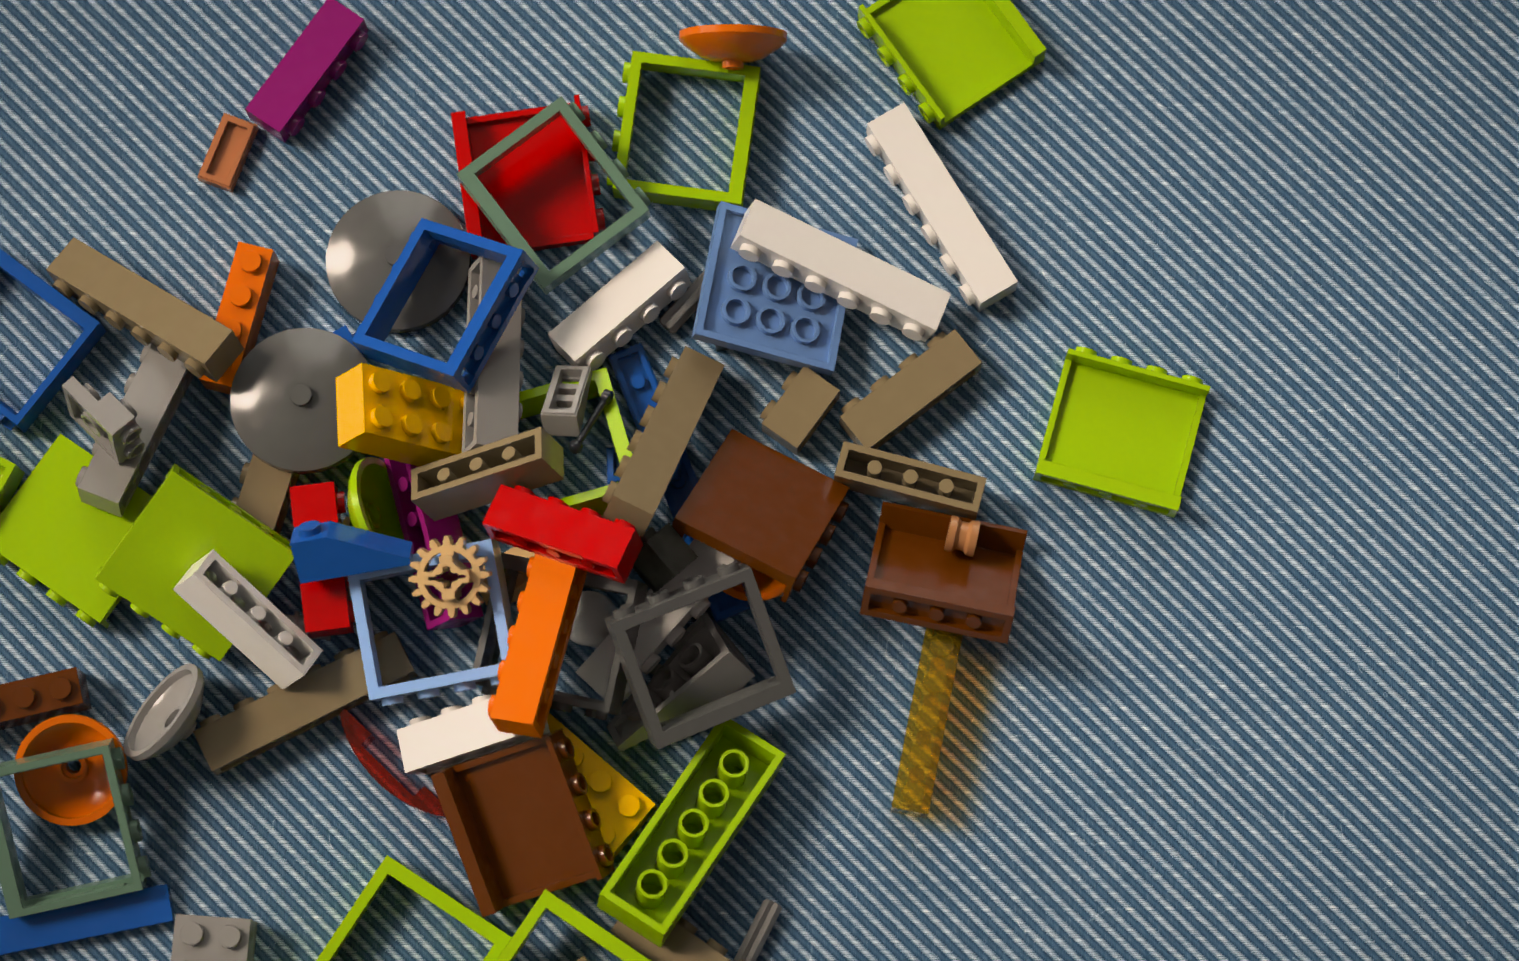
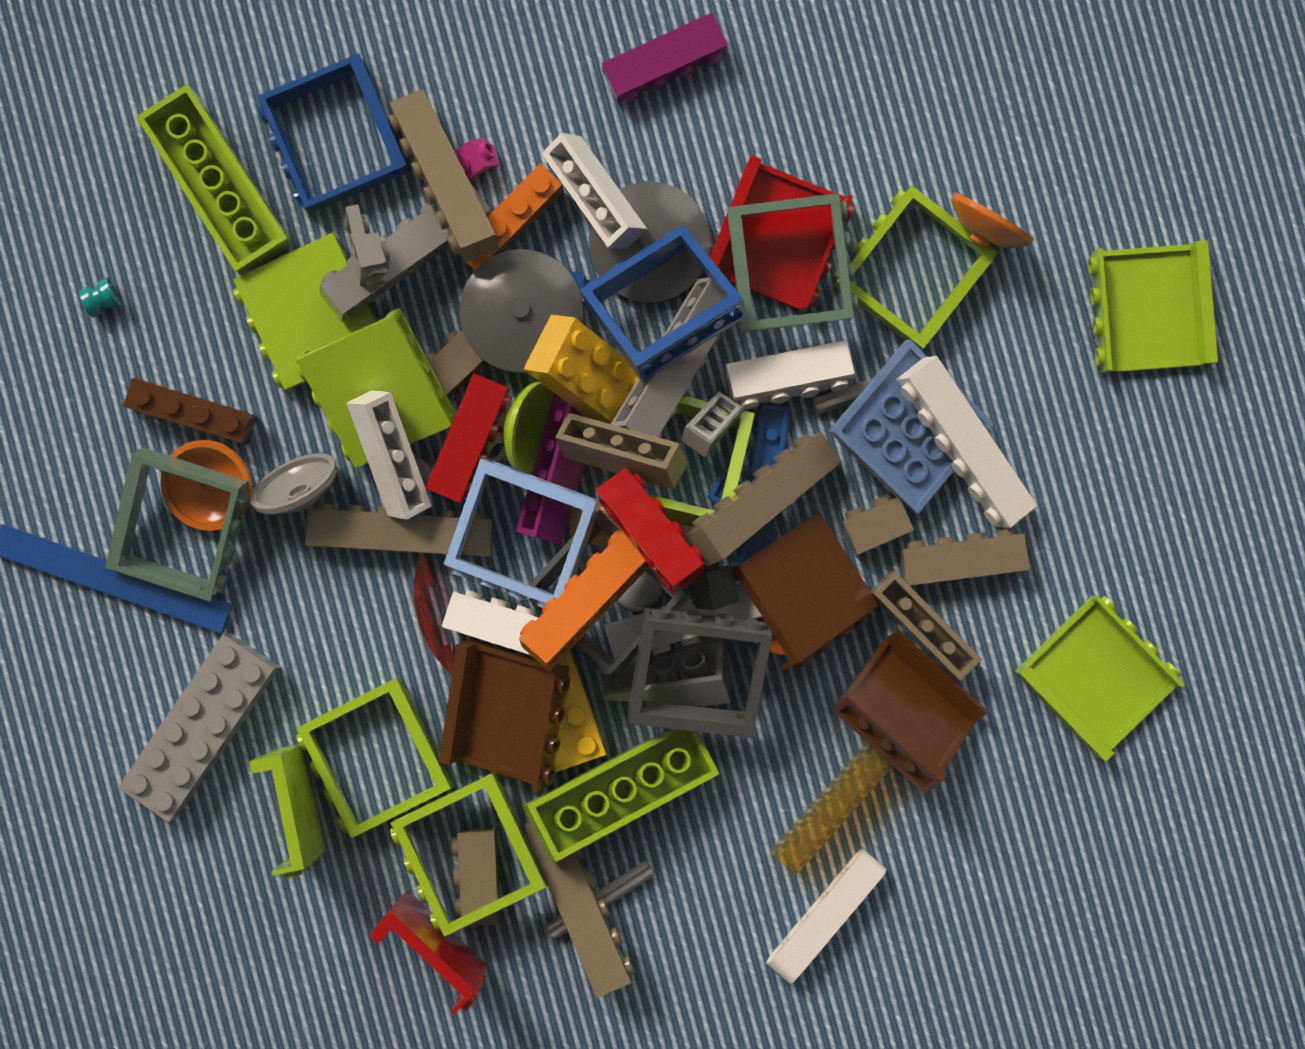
camera: 25 degrees right, 10 degrees up
nougat tile [197,113,259,193] -> none
blue slope [290,520,414,584] -> none
tan gear [408,535,492,618] -> none
black hinge [568,389,614,454] -> none
white brick [864,103,1018,312] -> none
medium nougat wheel [944,515,981,557] -> none
none -> dark pink bracket [455,138,500,182]
none -> white brick [542,133,647,249]
none -> white beam [766,849,886,984]

